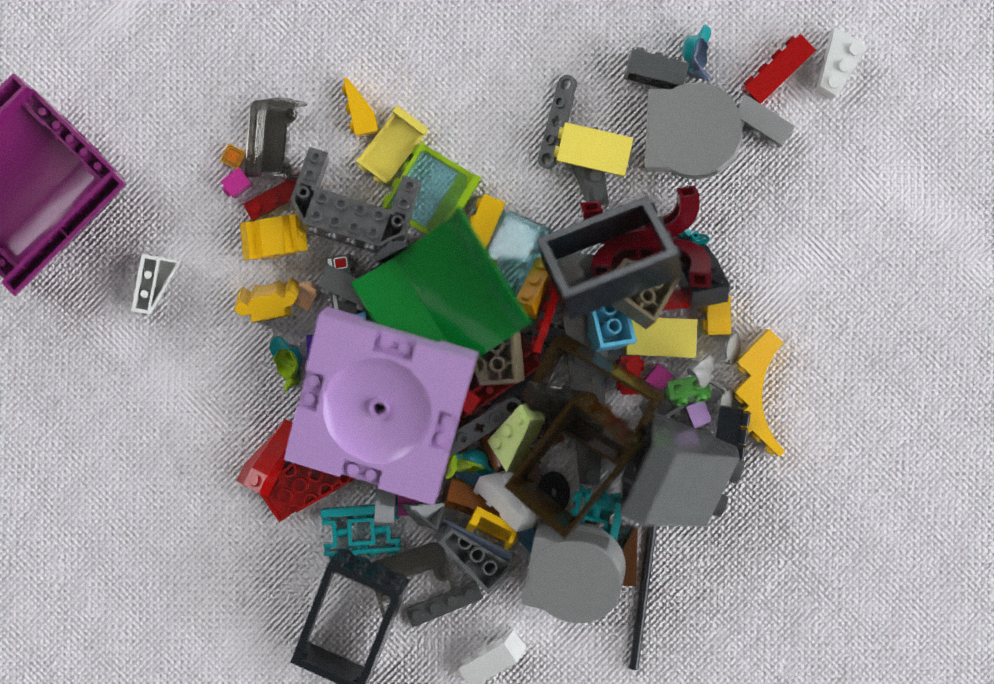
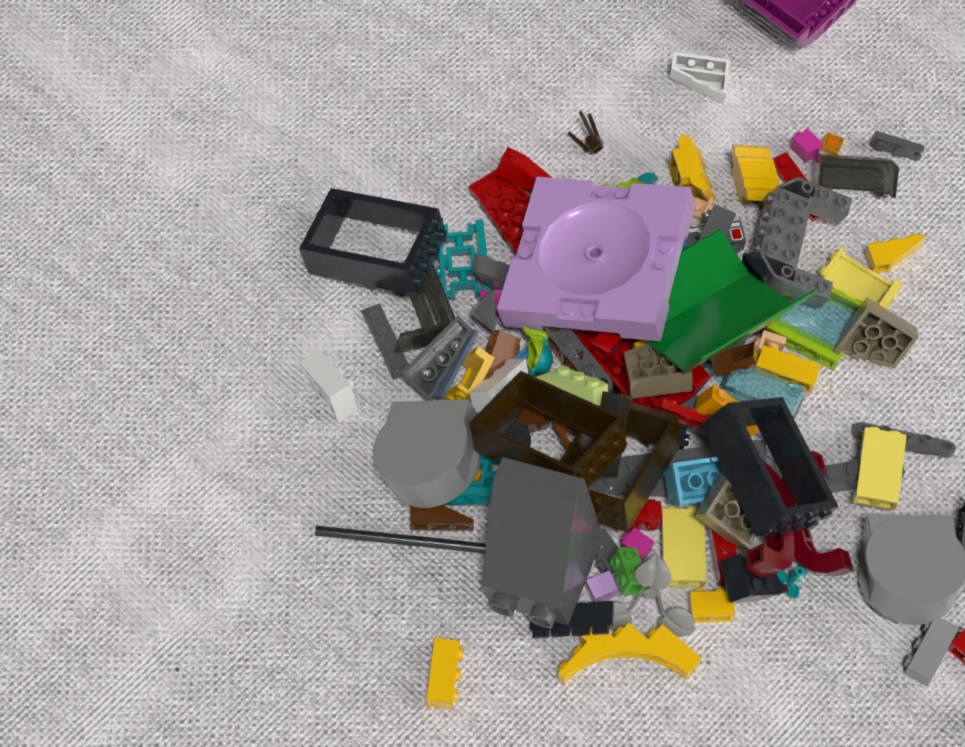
camera: 85 degrees right, 25 degrees down
none -> yellow brick [426,637,464,709]
none -> dark brown plant [568,111,604,154]
none -> dark tan wedge [833,297,919,368]
none -> dark grey hinge [870,130,925,161]

